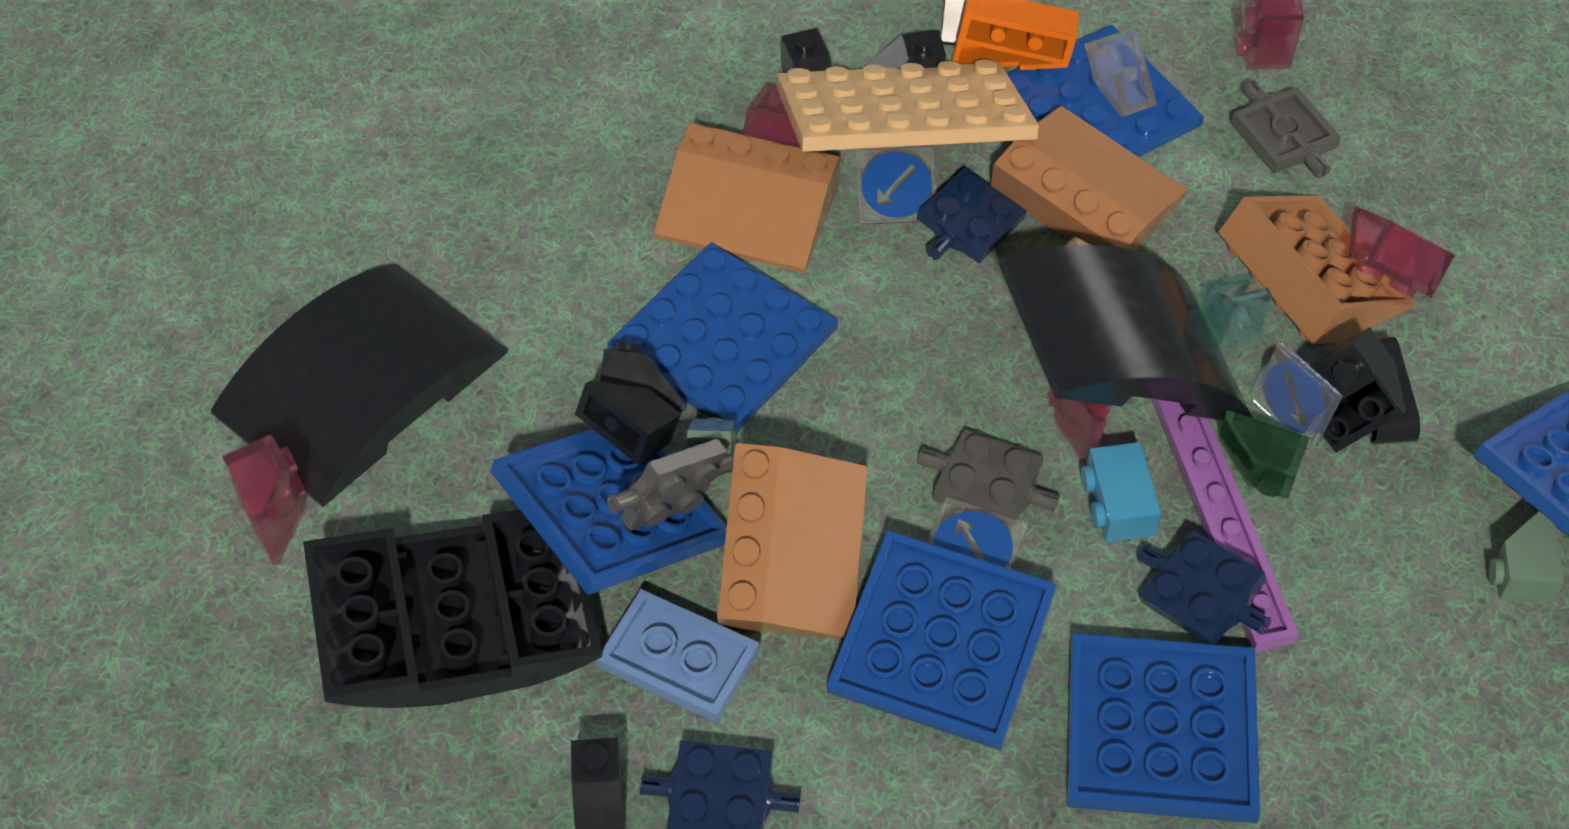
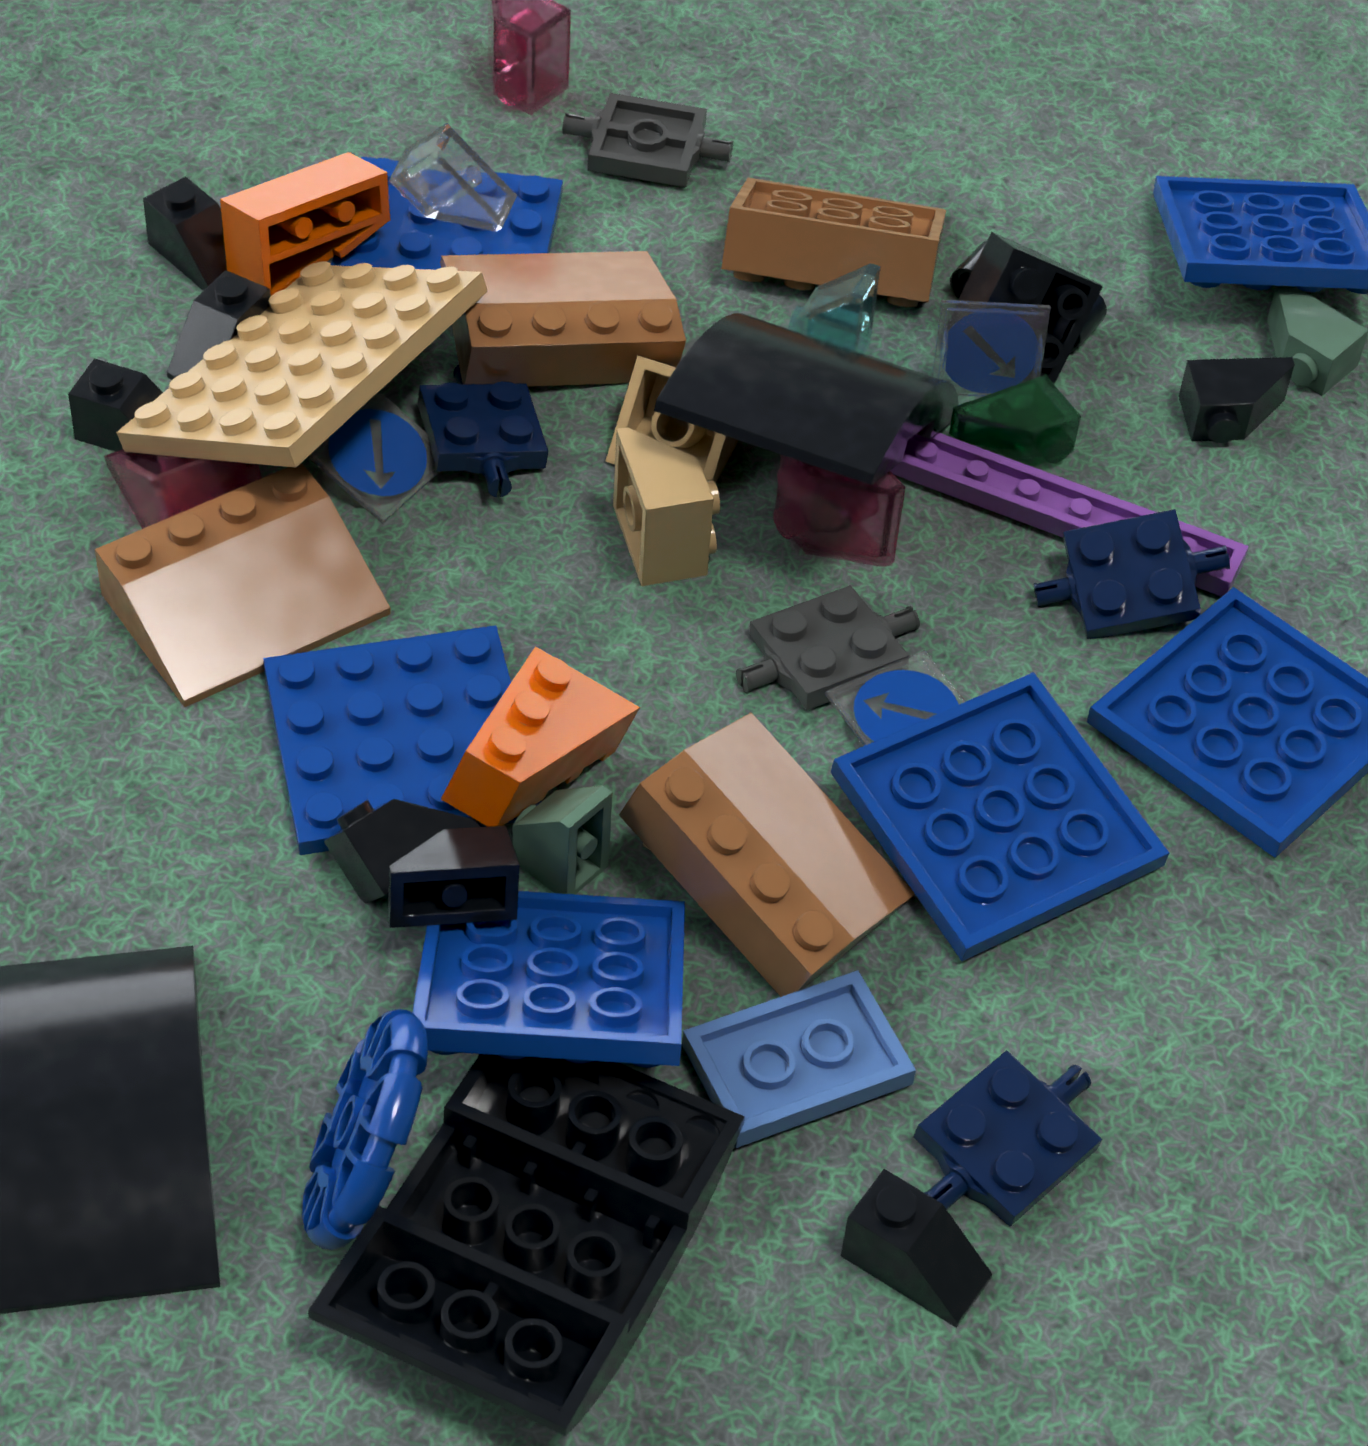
camera: 55 degrees left, 5 degrees down
clear pink slope [222,434,306,566] -> none
dark grey plate [607,438,734,531] -> none
dark azure brick [1081,442,1162,542] -> none
clear pink slope [1349,206,1456,298] -> none
none -> blue plate [302,1009,428,1250]
none -> orange wedge [441,646,640,827]
none -> tan slope [613,427,720,586]
none -> black slope [1178,357,1295,443]

